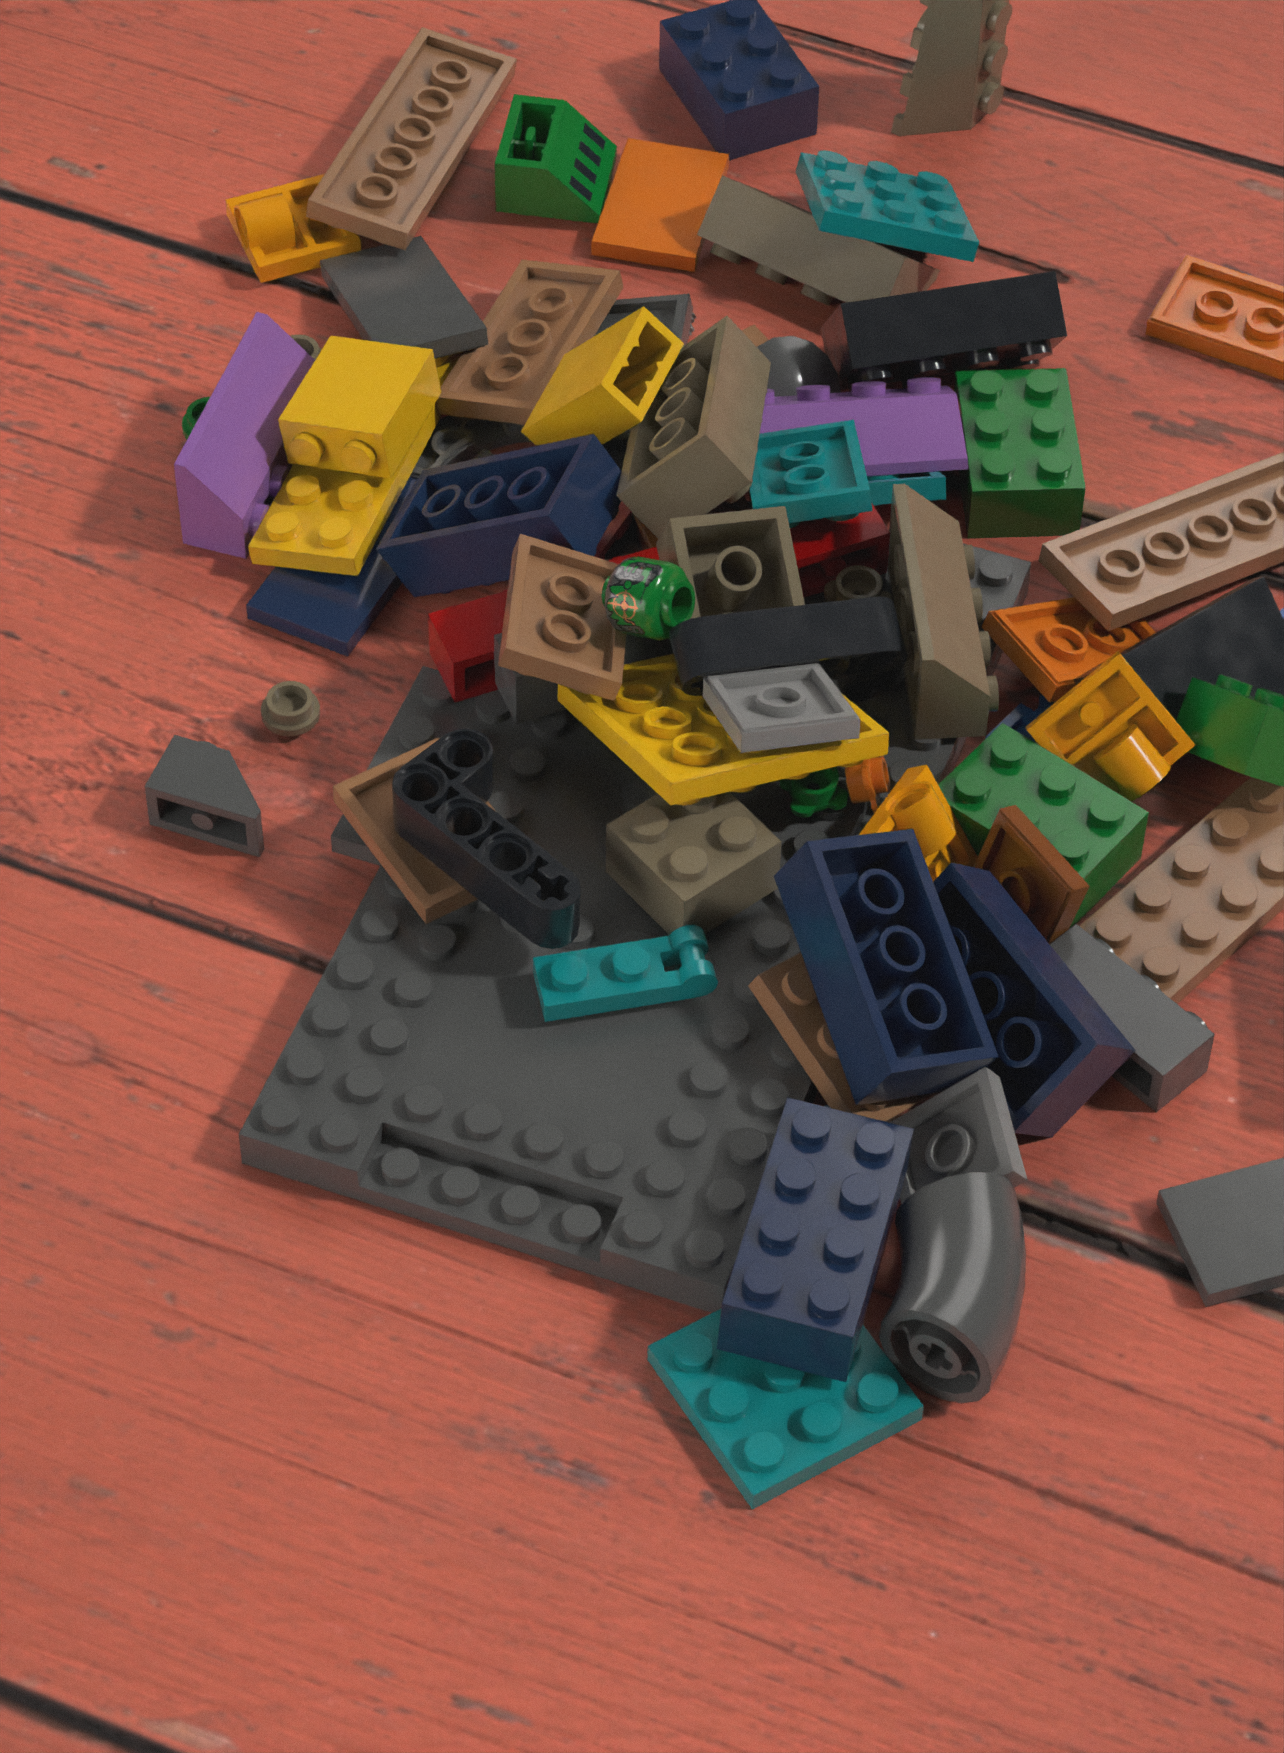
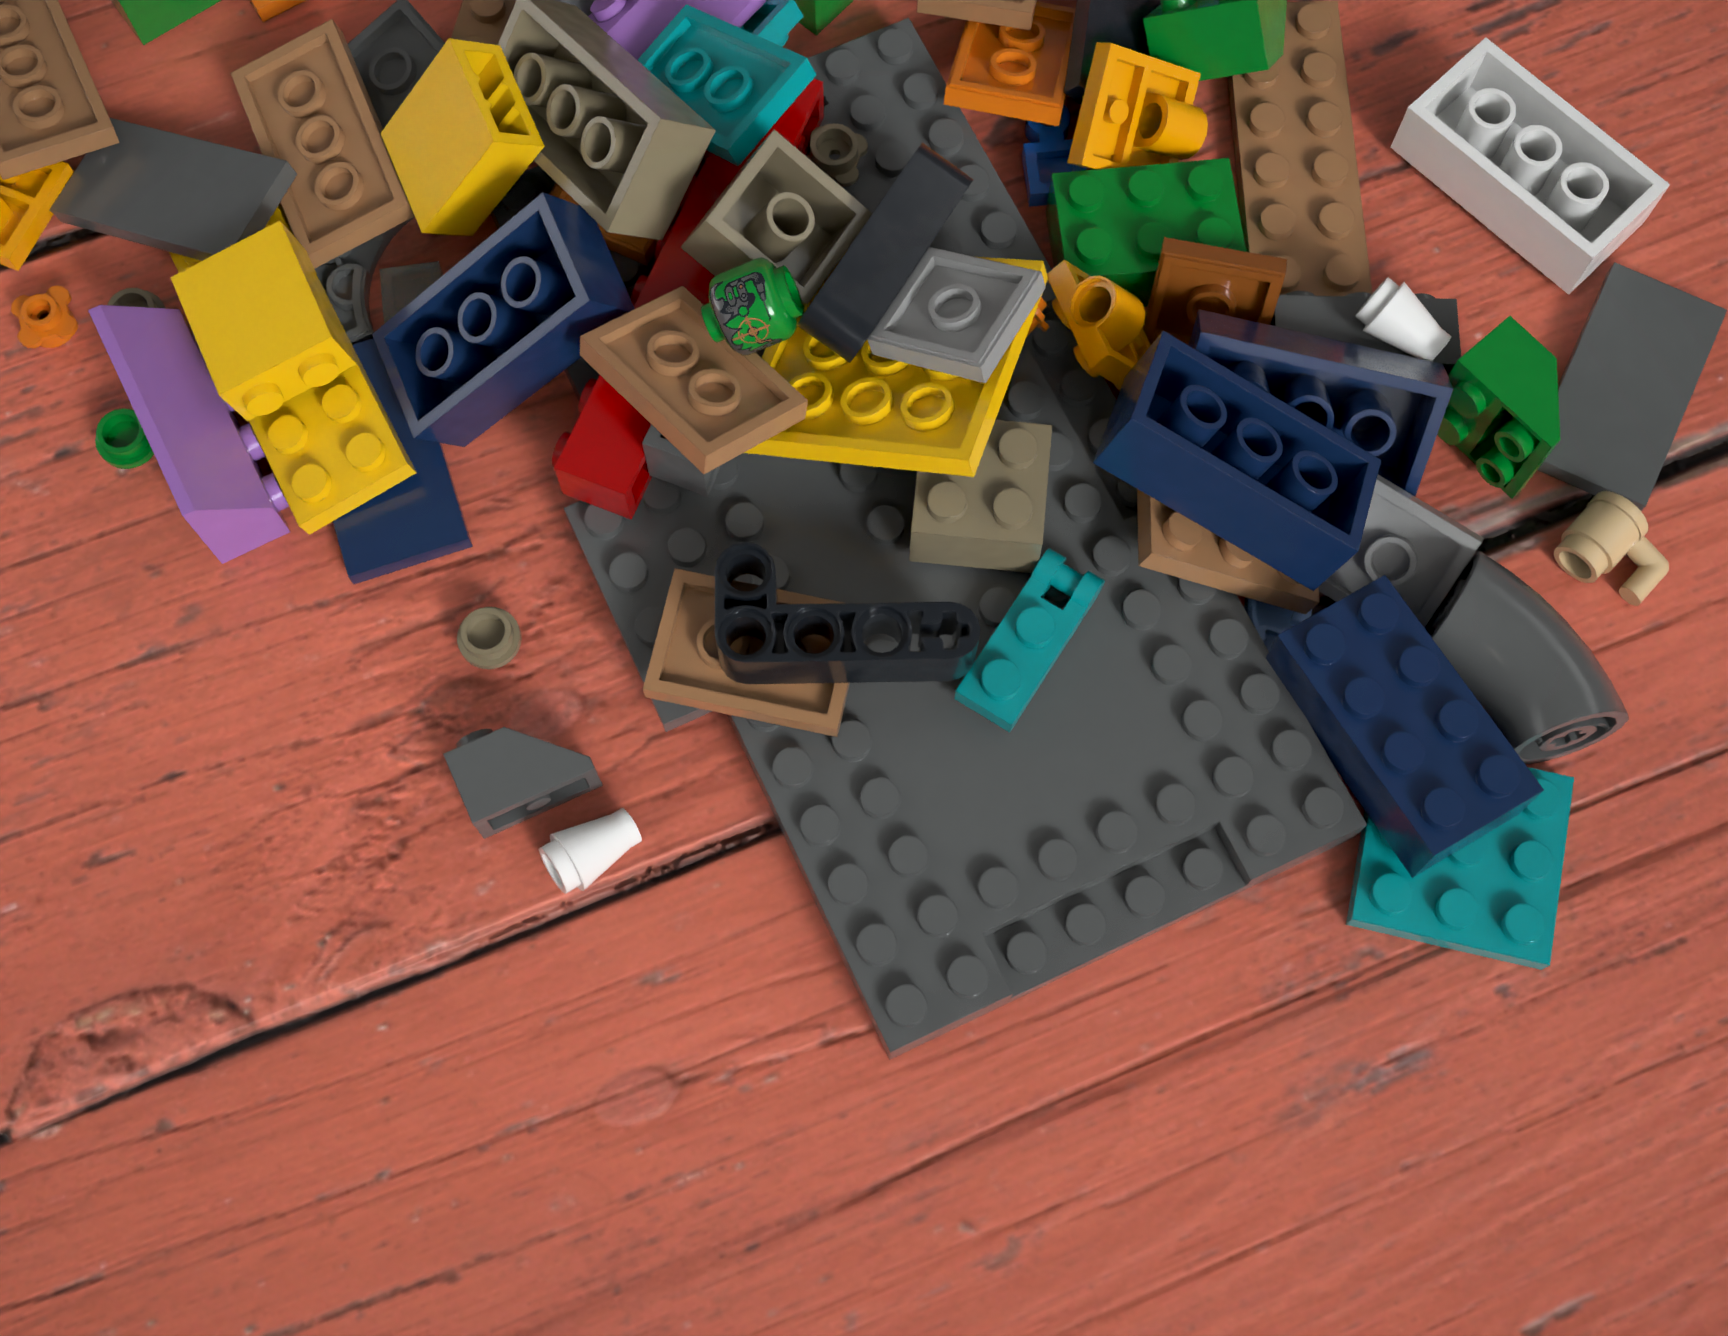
camera: 45 degrees left, 20 degrees up
dark tan slope [887,484,999,740] -> none
none -> orange plate [11,285,78,349]
none -> white cone [539,808,642,894]
none -> white cone [1355,277,1452,361]
none -> green slope [1437,316,1561,499]
none -> tan piece [1554,491,1669,606]

